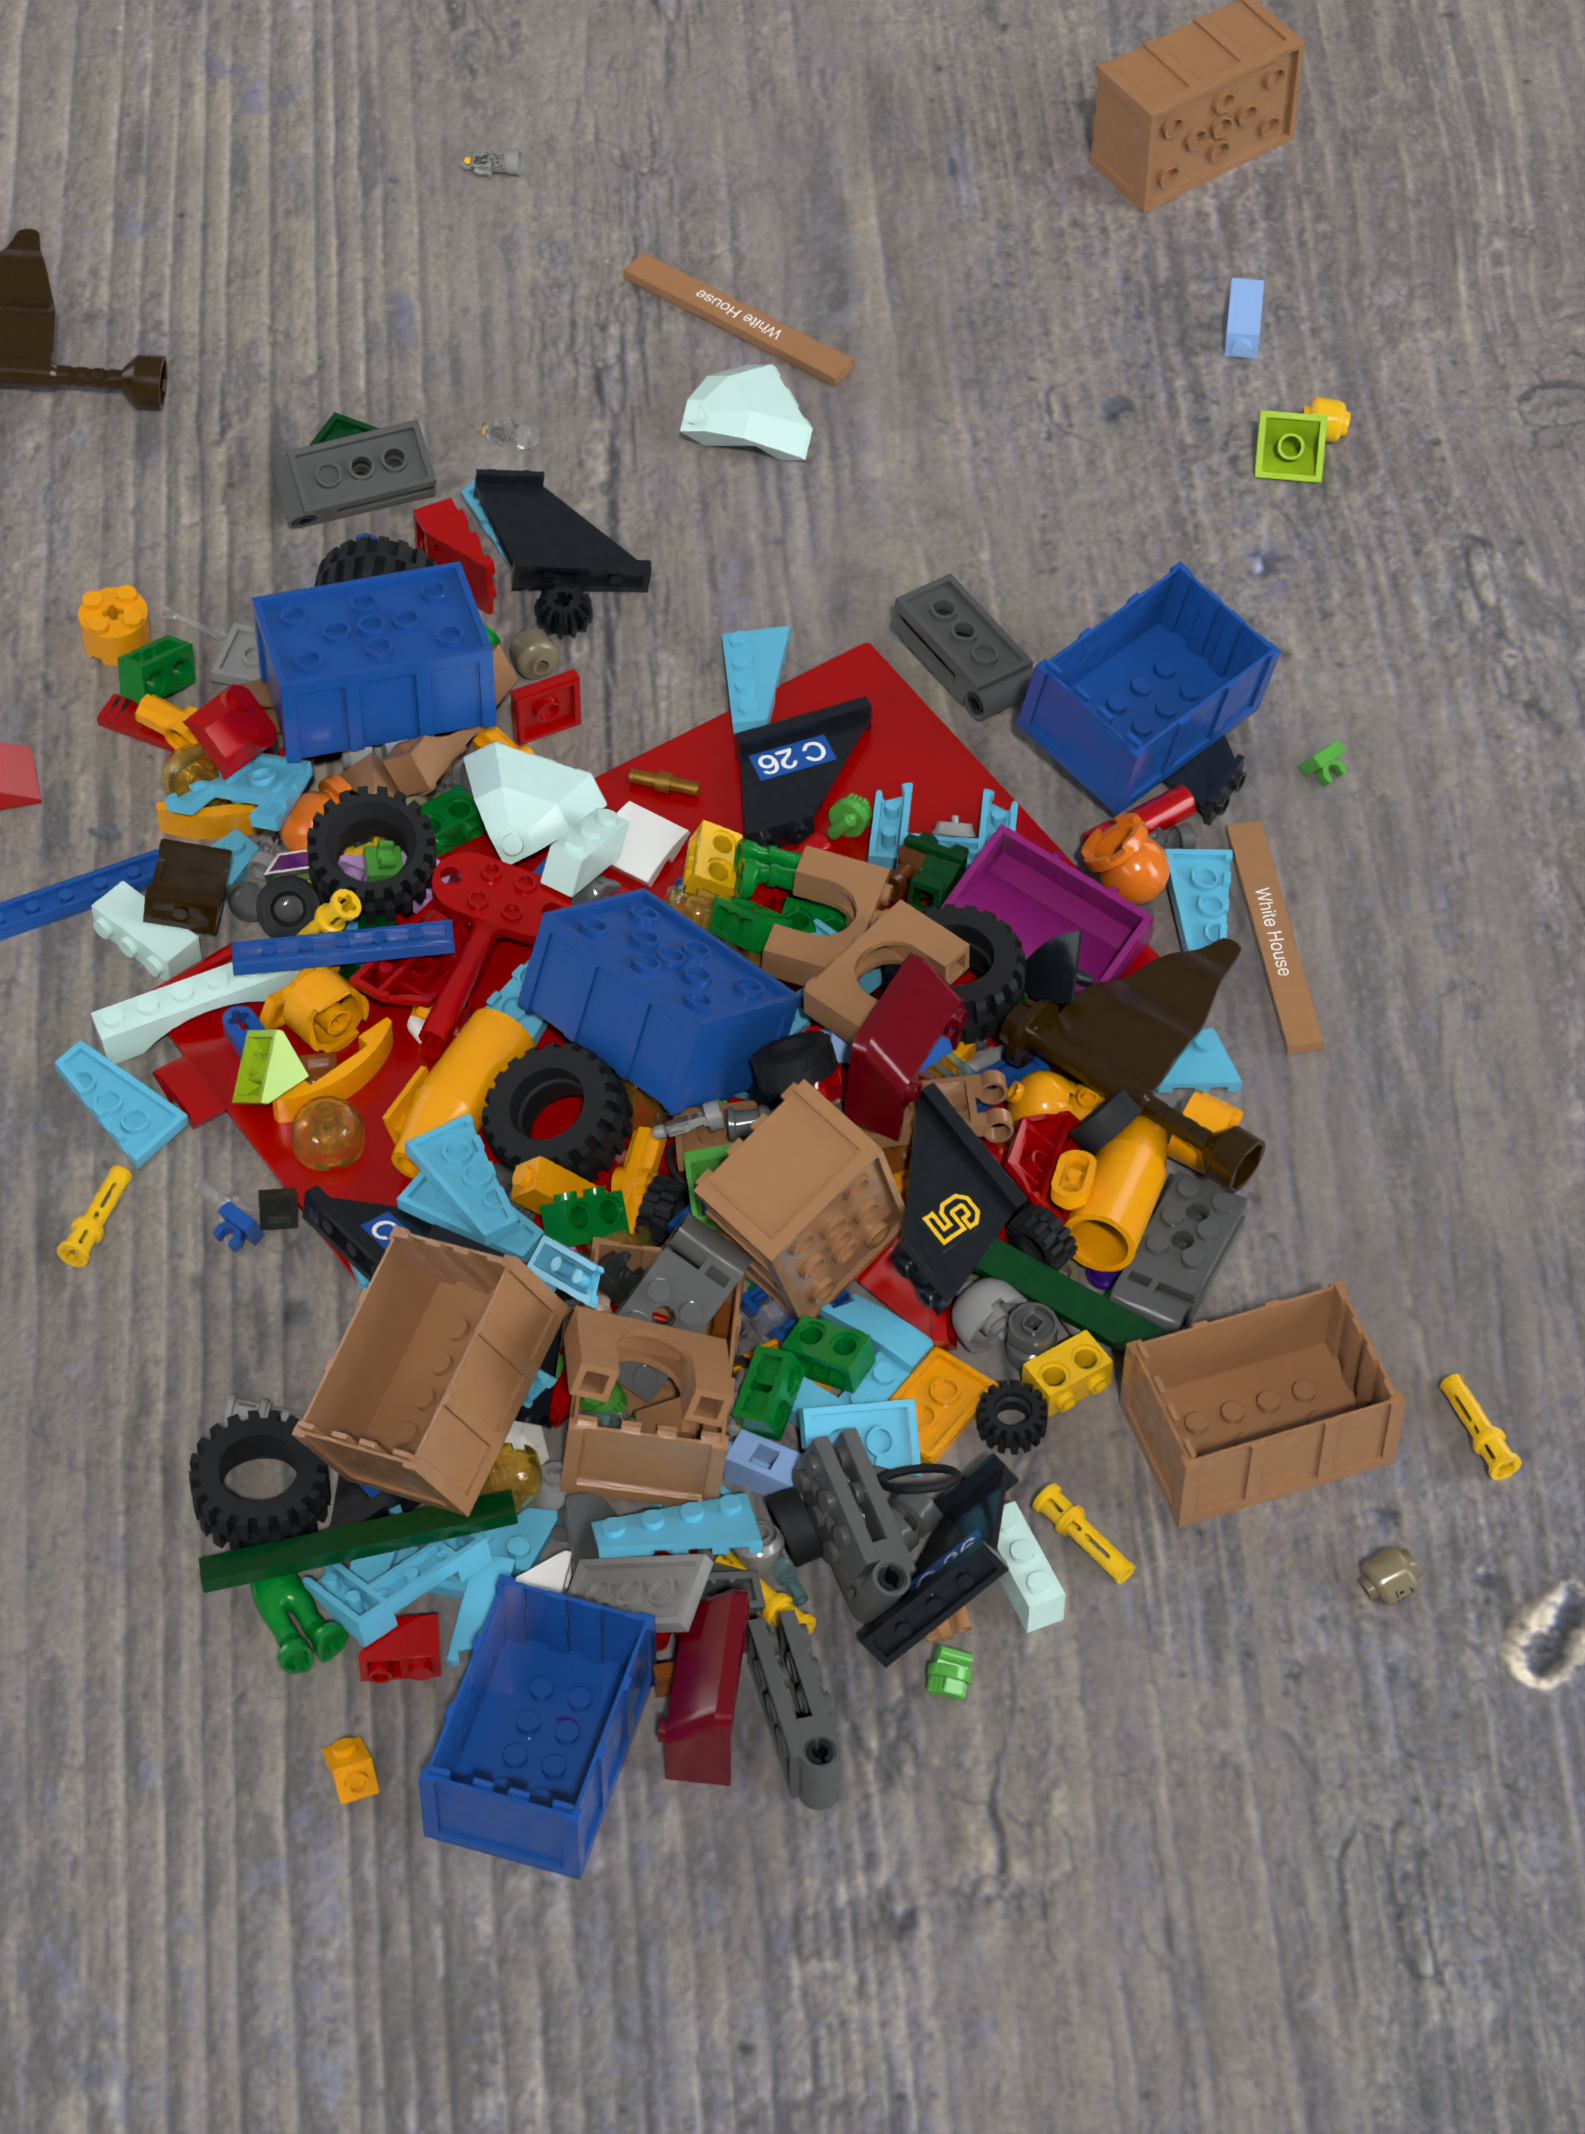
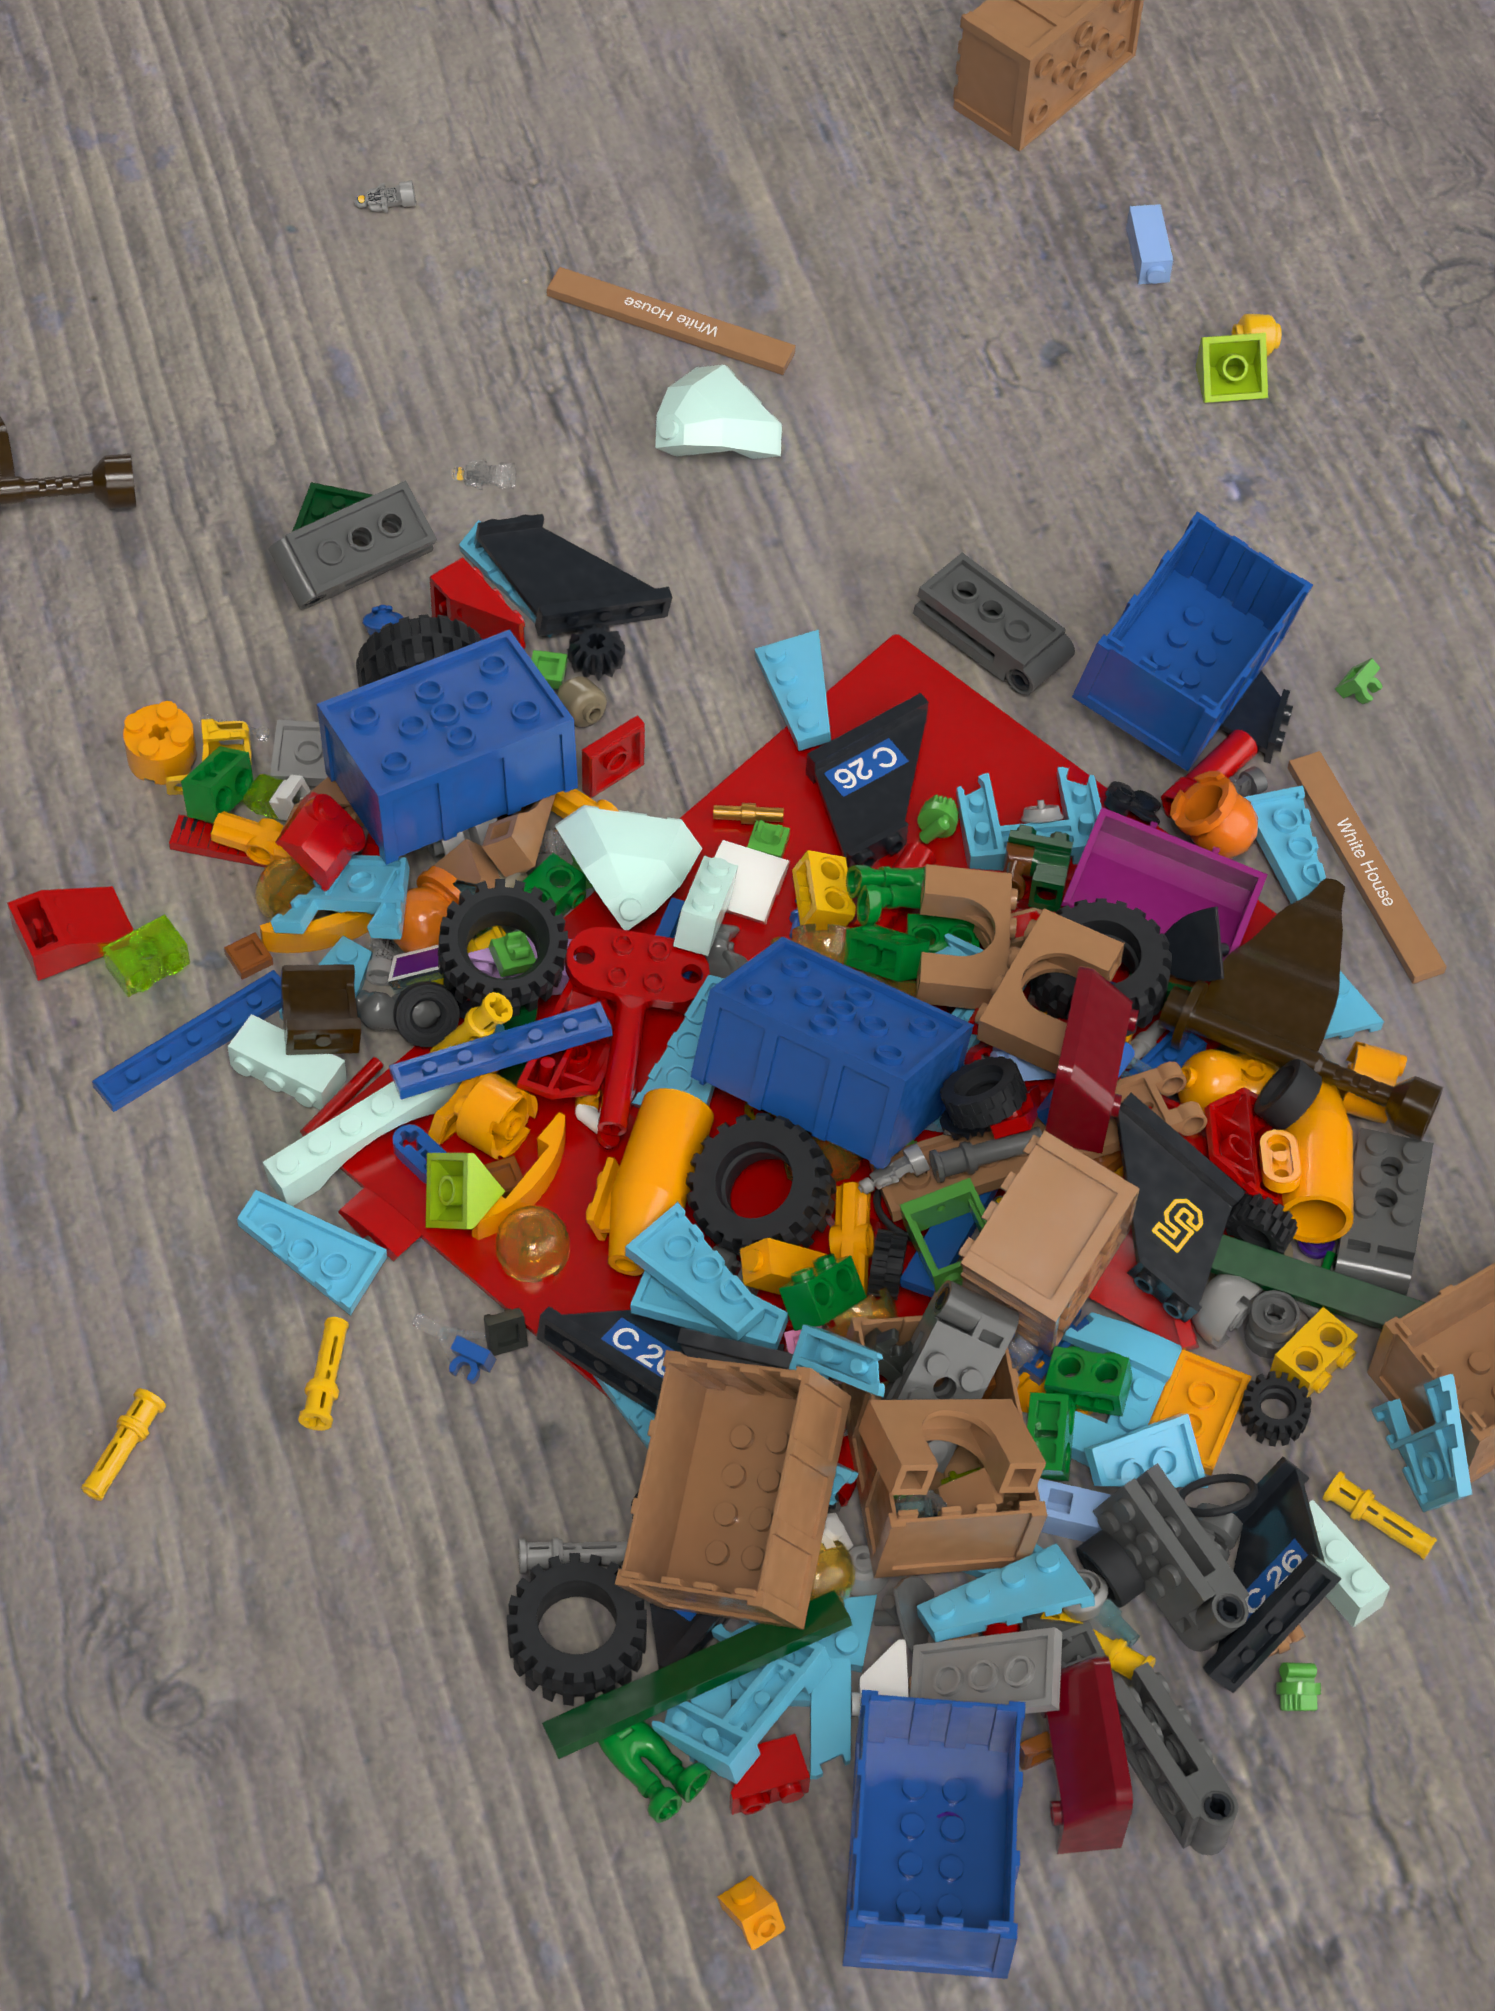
camera: 15 degrees left, 5 degrees up
none -> clear neon green brick [103,914,190,997]
none -> yellow piece [166,719,252,795]
none -> dark orange tile [224,932,273,980]
none -> leg [243,774,311,820]
none -> bright green tile [531,650,567,689]
none -> bright green tile [747,820,790,858]
none -> black plate [1104,781,1161,825]
none -> medium azure wing [1372,1374,1472,1512]

